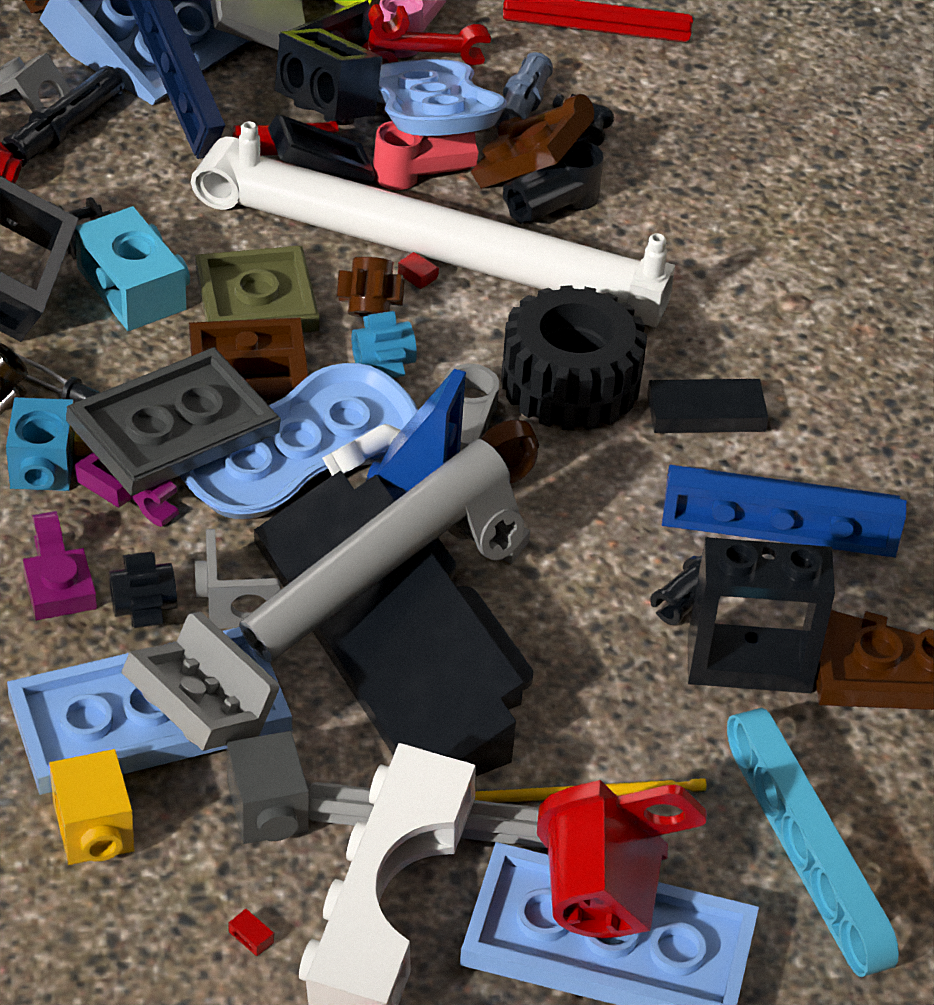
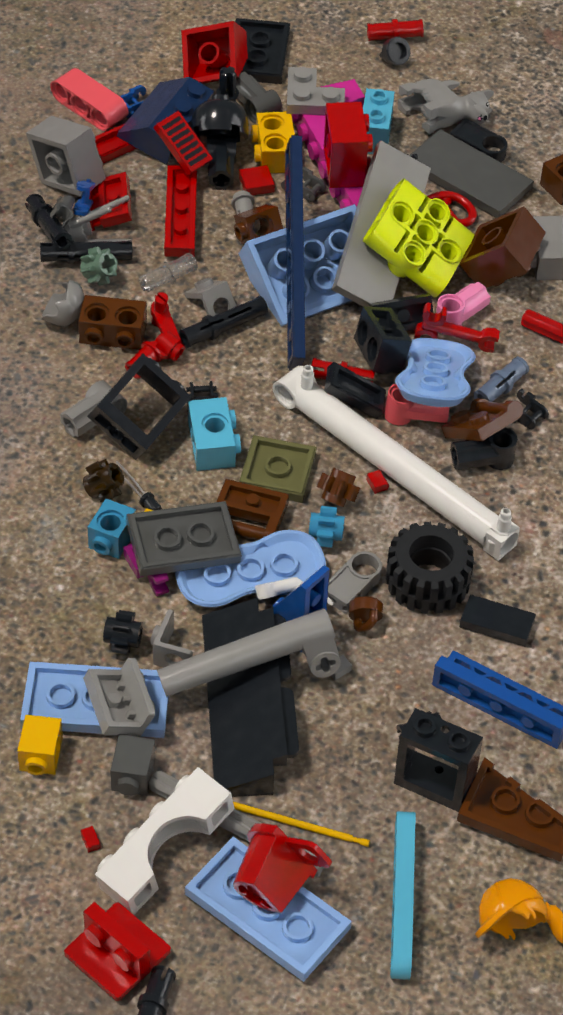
camera: 25 degrees right, 5 degrees up
magenta plate [23,511,97,621] -> none

